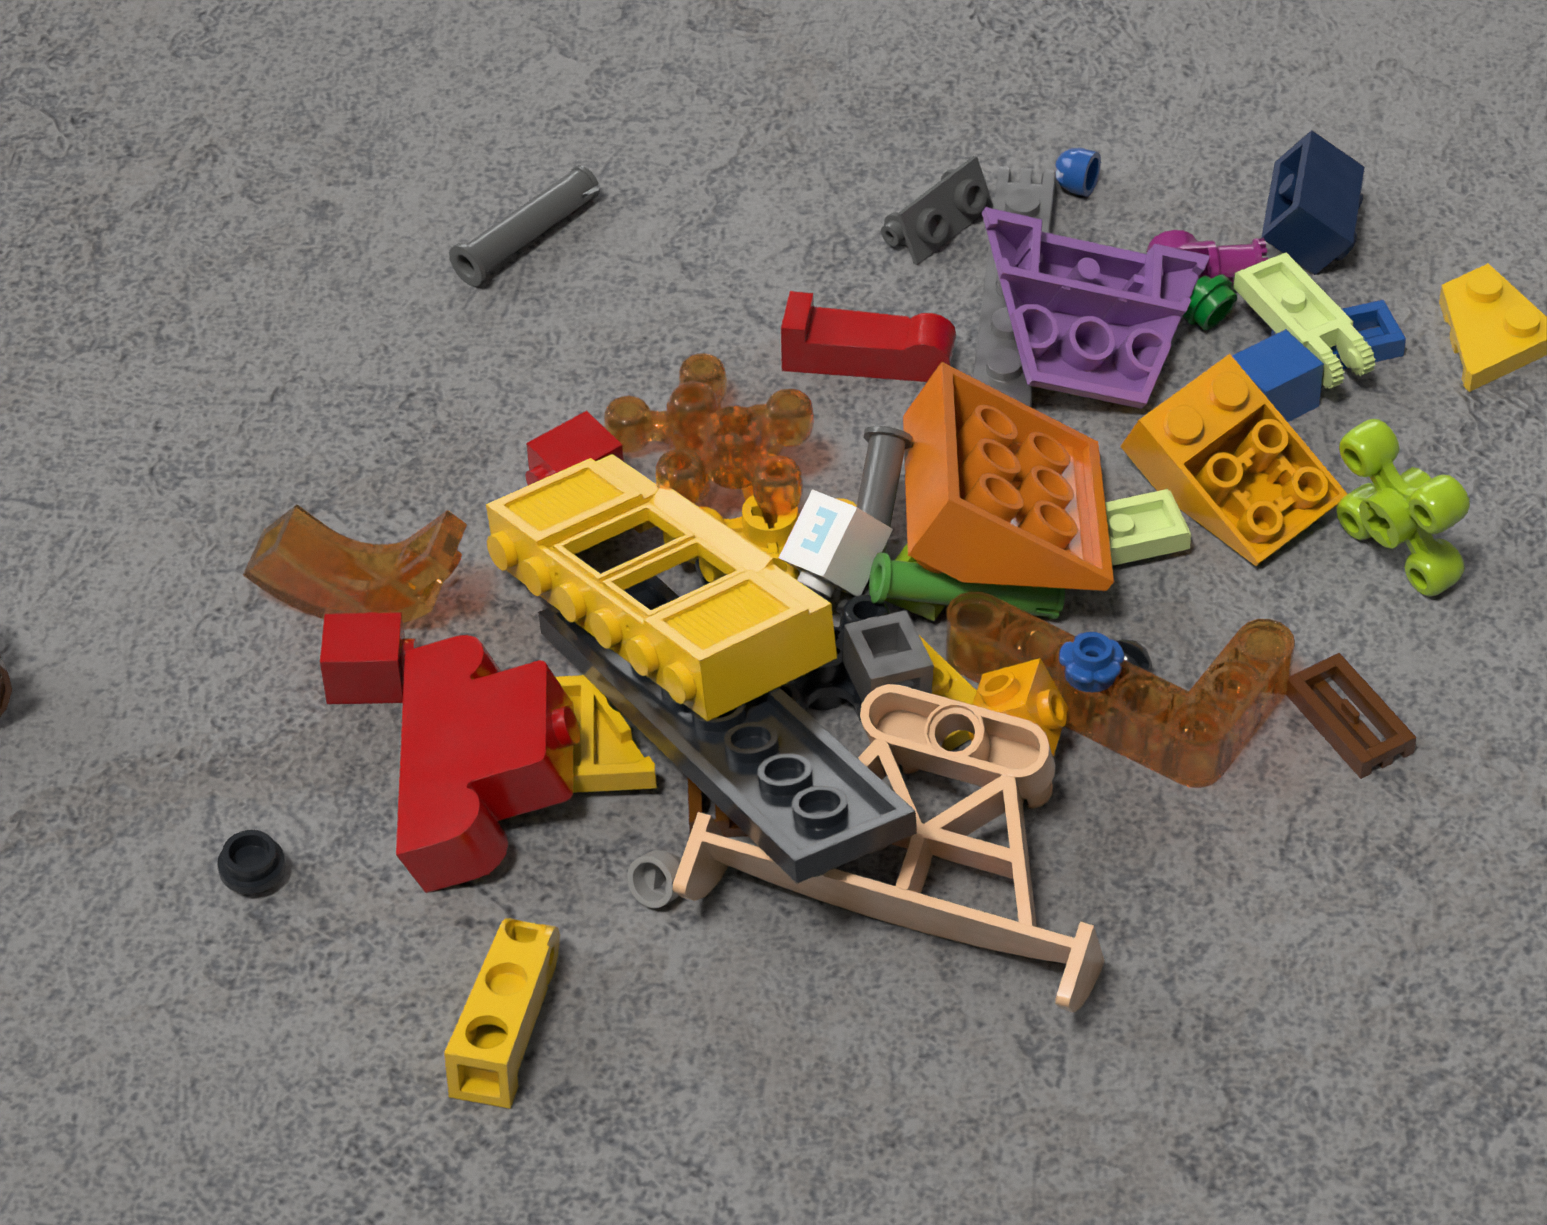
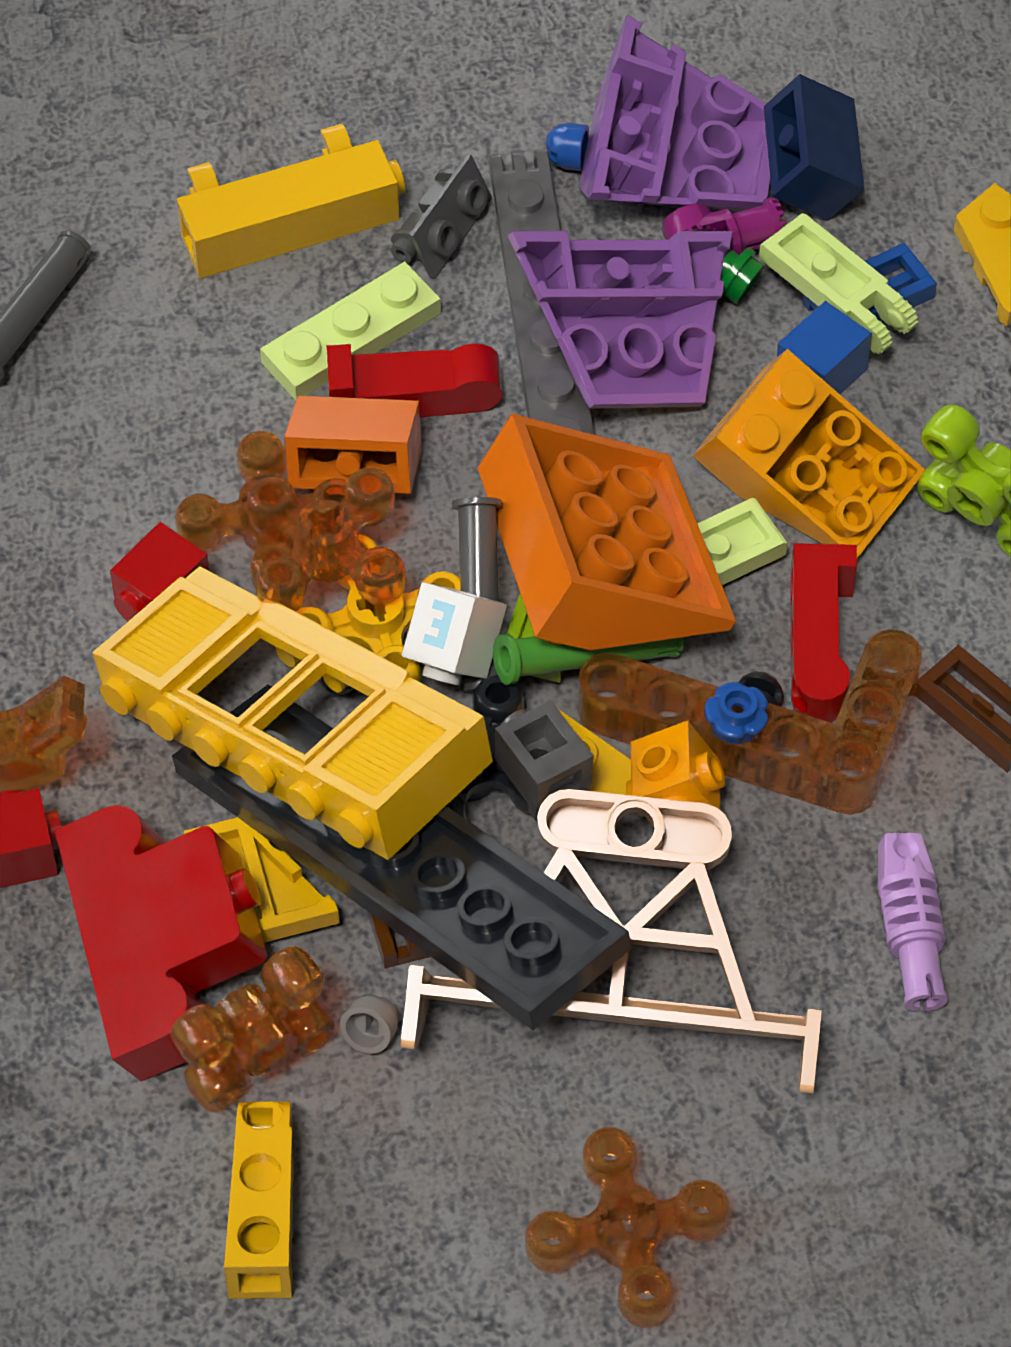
camera: 15 degrees left, 10 degrees up
none -> clear orange gear [171,946,335,1113]
none -> yellow brick [177,123,406,279]
none -> yellowish green plate [260,261,441,400]
none -> orange brick [284,396,422,494]
none -> clear orange gear [525,1127,729,1328]
none -> medium lavender wedge [579,14,770,212]
none -> red leg [790,543,857,725]
none -> lavender hinge [878,833,948,1011]

